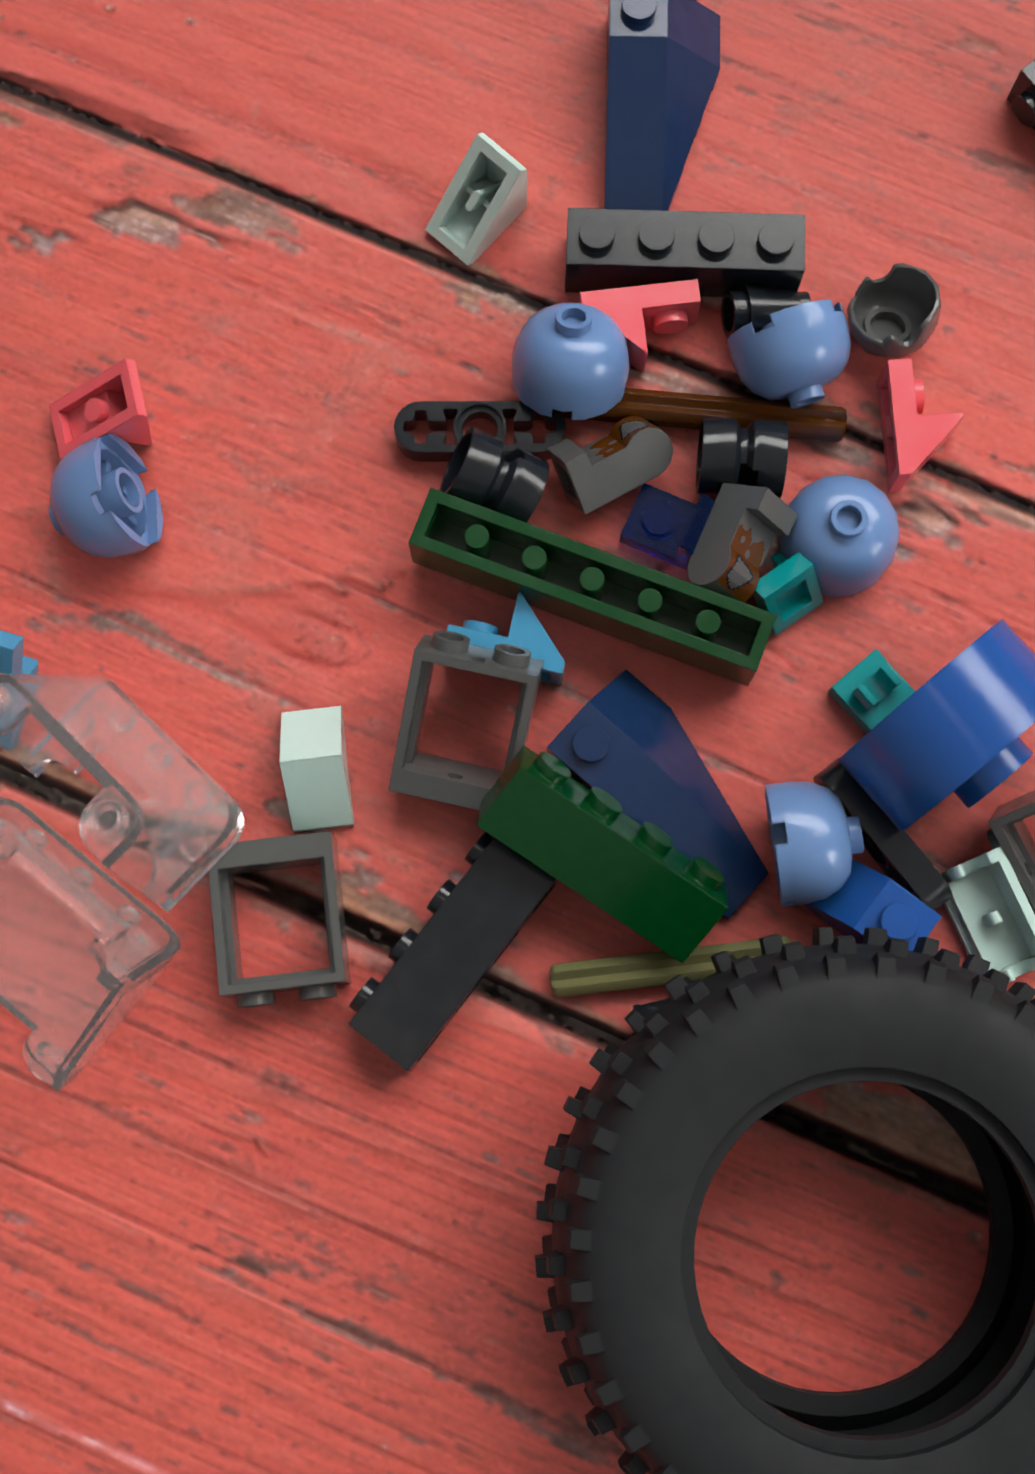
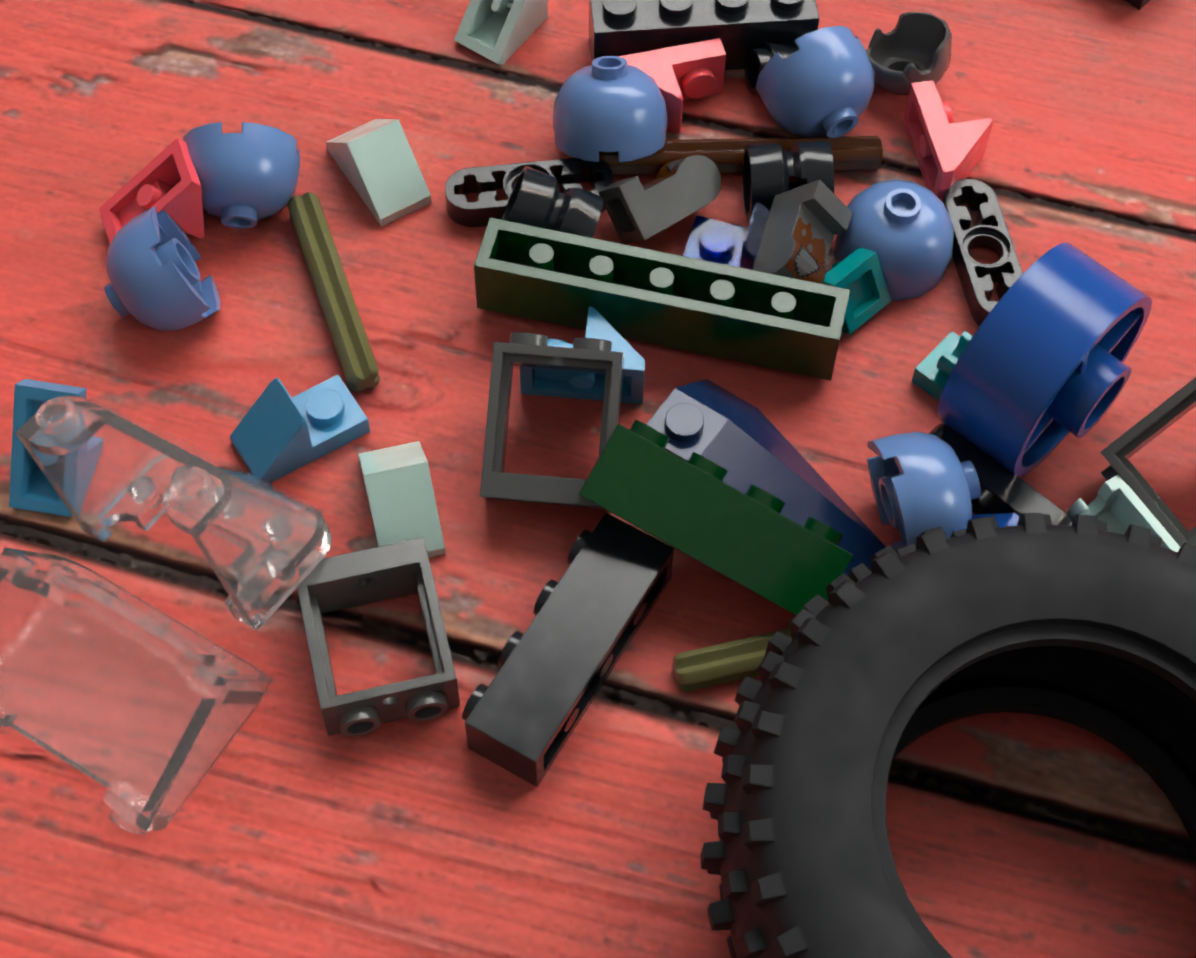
camera: 10 degrees left, 20 degrees down
none -> medium blue cylinder [183,122,300,229]
none -> dark azure slope [230,375,370,488]
none -> olive axle [288,192,380,392]
none -> light aqua slope [326,119,432,227]
none -> black beam [943,179,1023,326]

